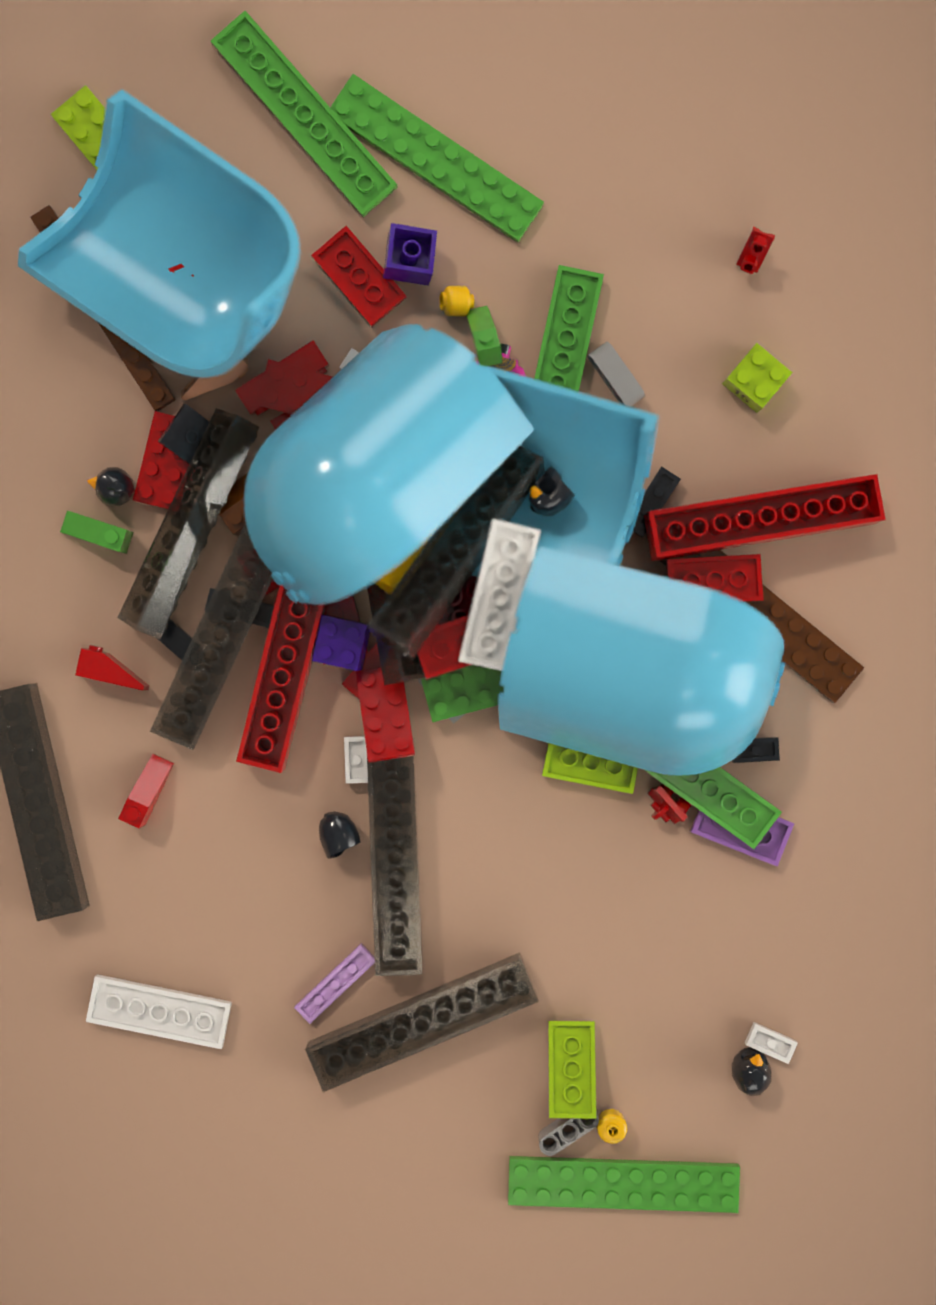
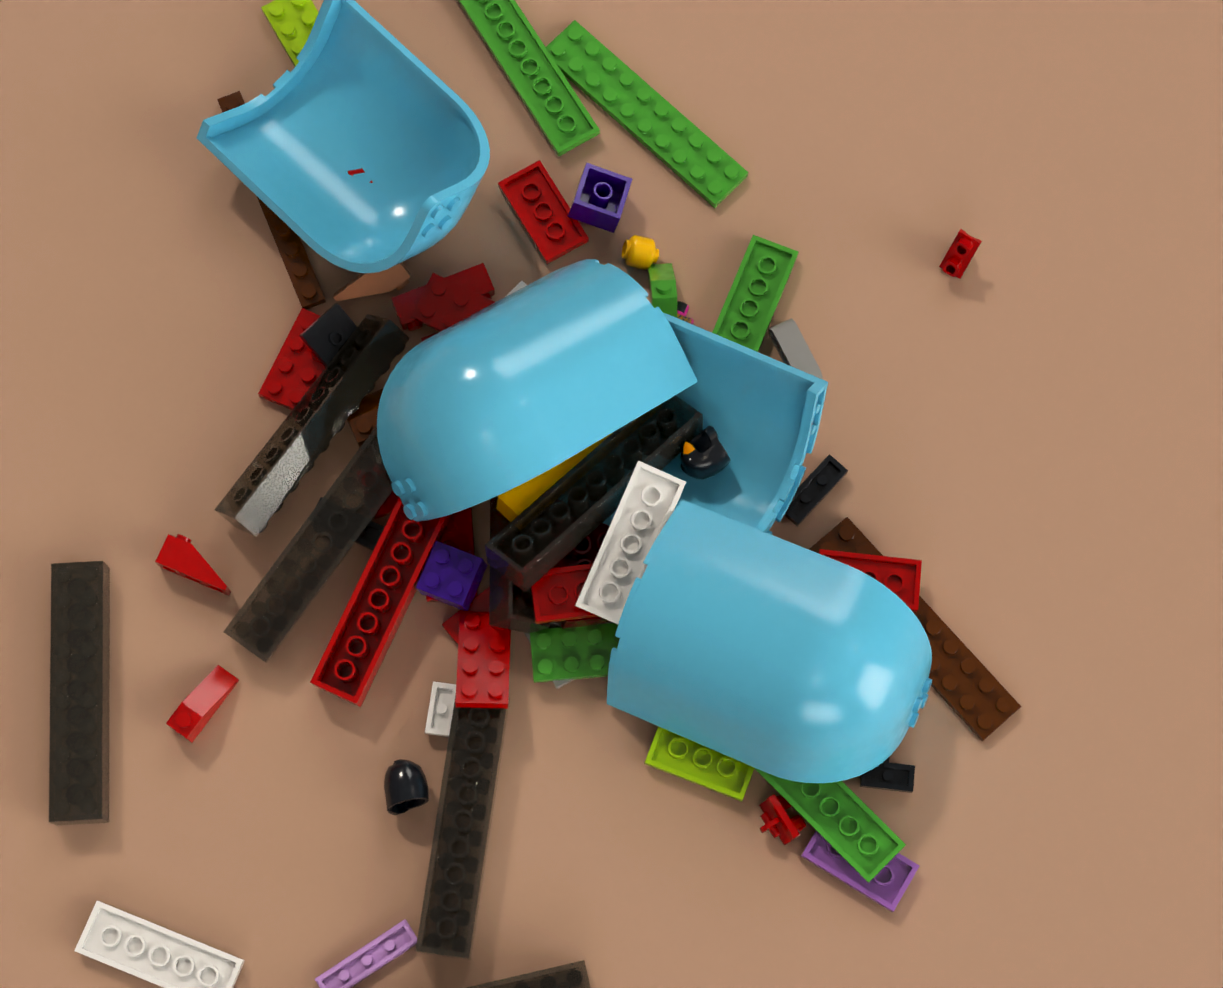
camera: 15 degrees right, 15 degrees down
bright green slope [60,510,134,554] -> none
black piece [87,467,135,506] -> none
black tile [151,615,202,663] -> none
red brick [644,474,886,561] -> none
lime brick [722,343,793,413] -> none

